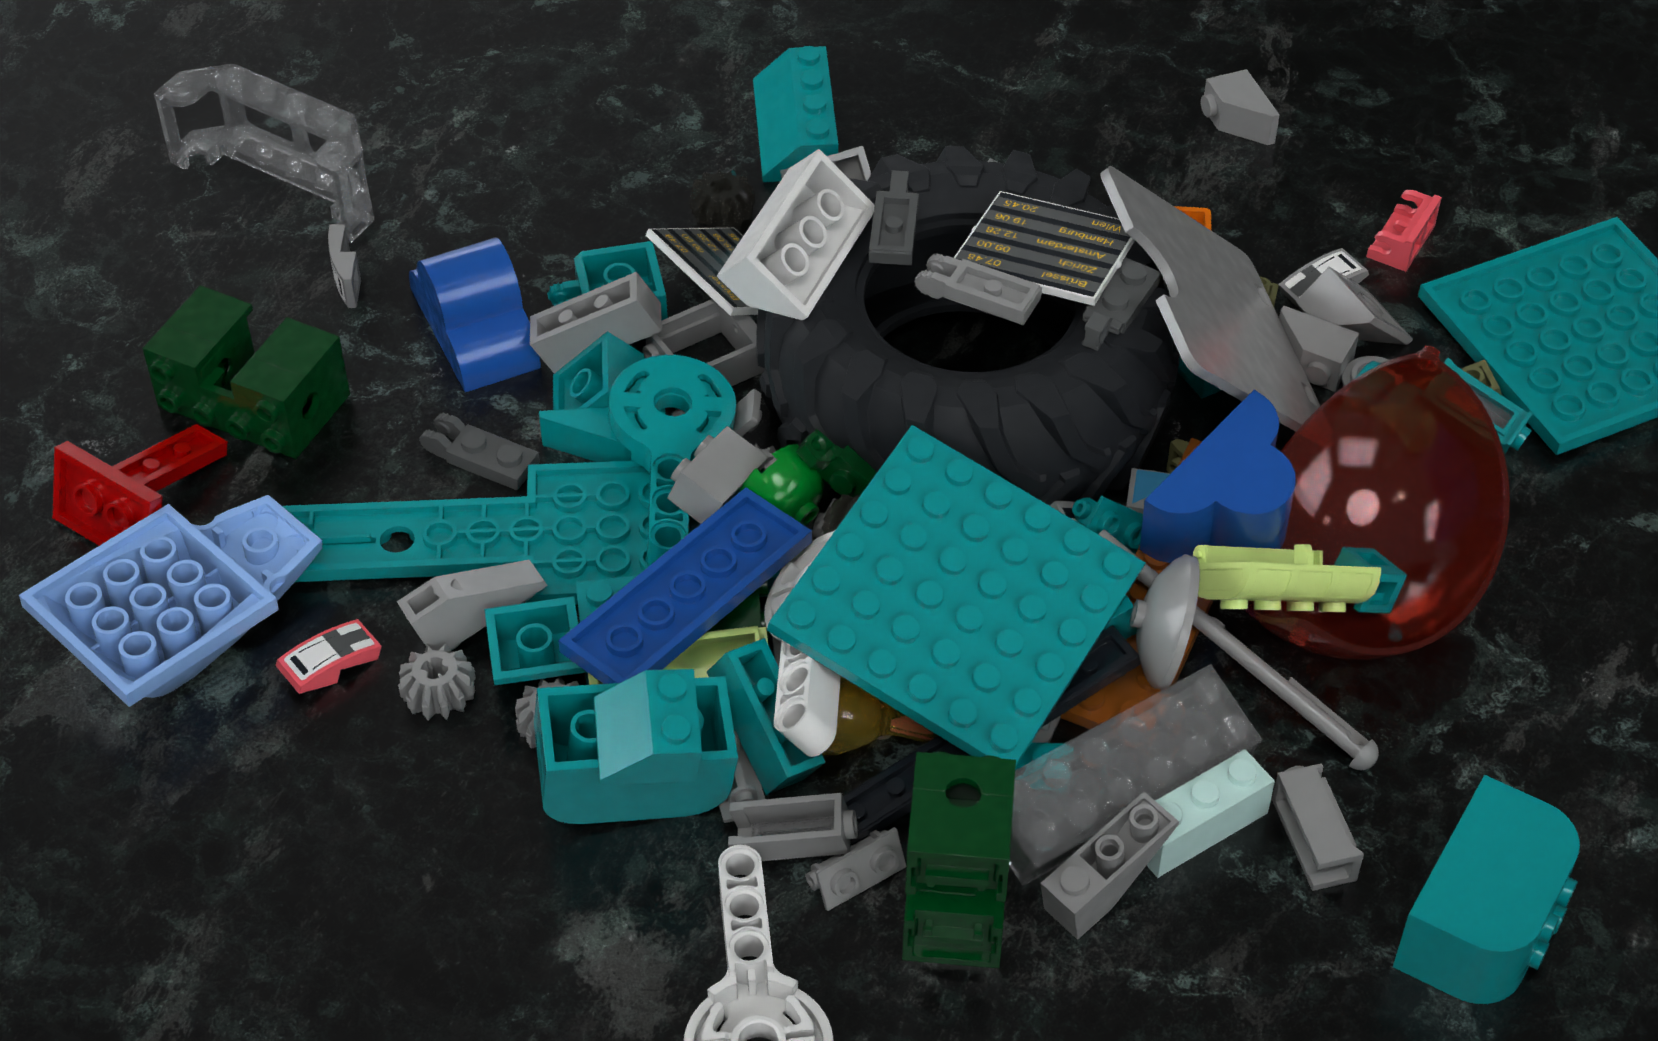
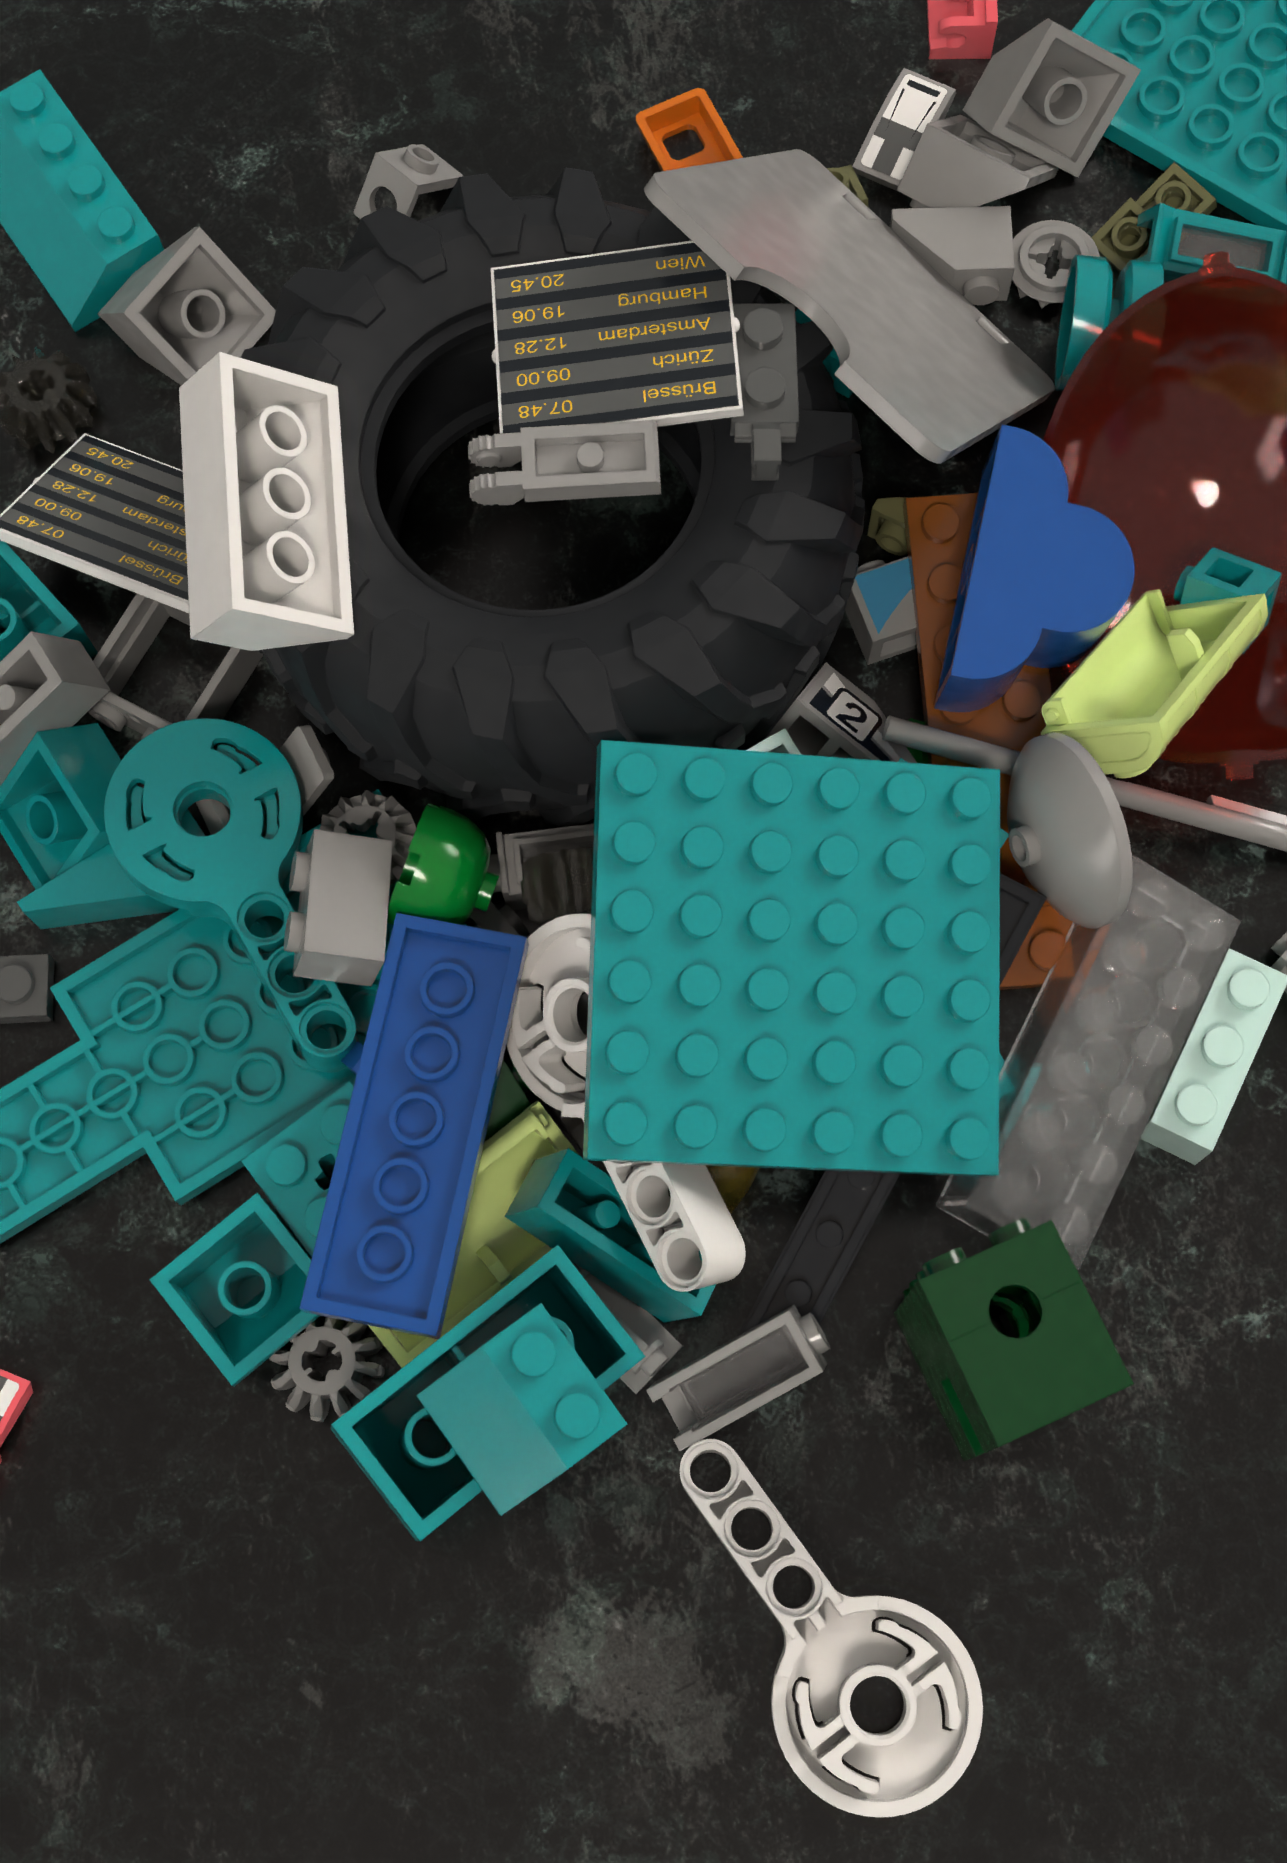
camera: 25 degrees left, 25 degrees up
light grey slope [397,560,548,650] -> none
light grey gear [398,643,476,721] -> none
dark green hinge [796,429,877,505] -> none
light grey hinge [805,827,906,911] -> none
dark grey hinge [869,170,919,265] -> none
light grey slope [1041,792,1179,940] -> none
teal hinge [1072,496,1143,554] -> none
none -> light grey slope [963,18,1141,177]

